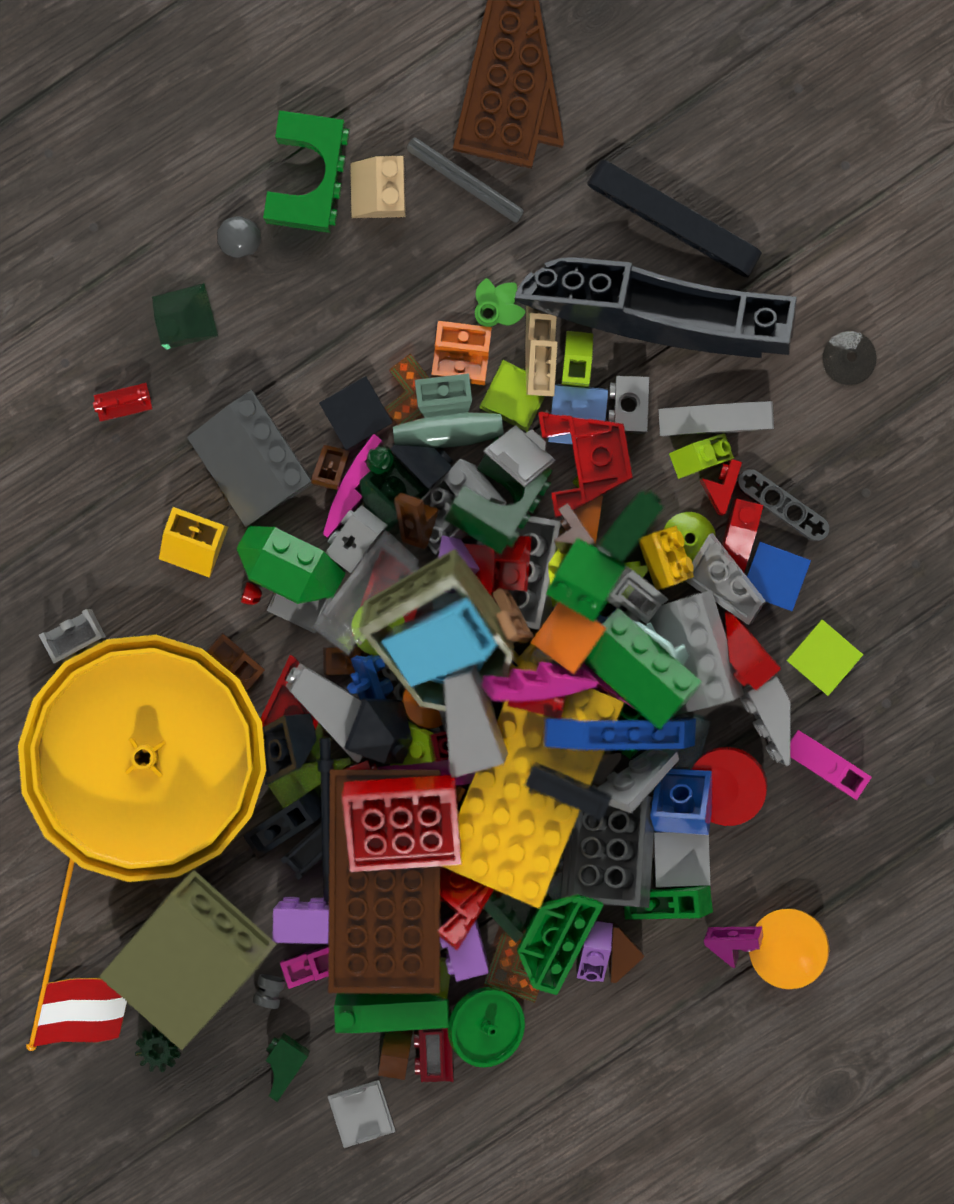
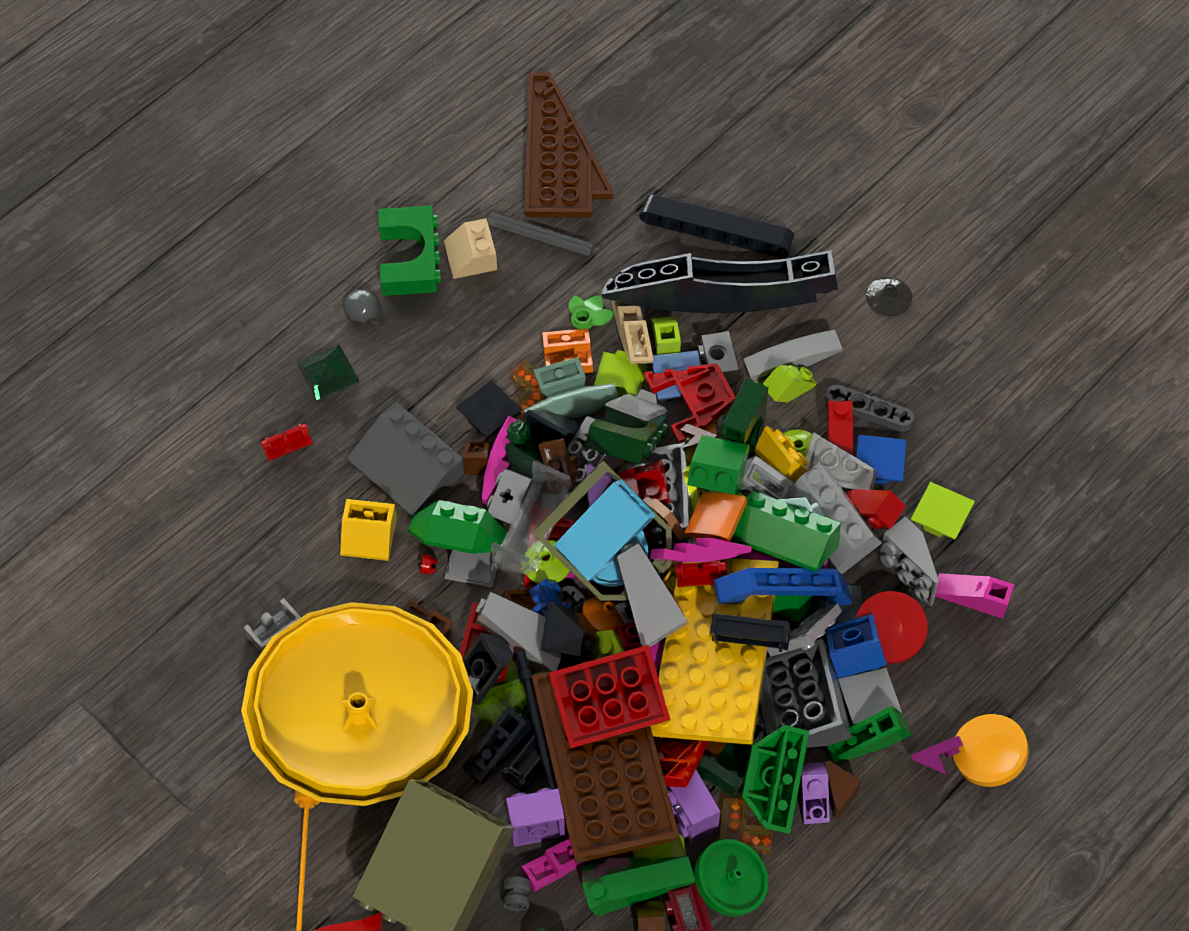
camera: 10 degrees left, 30 degrees down
red slope [700,459,742,516] -> none

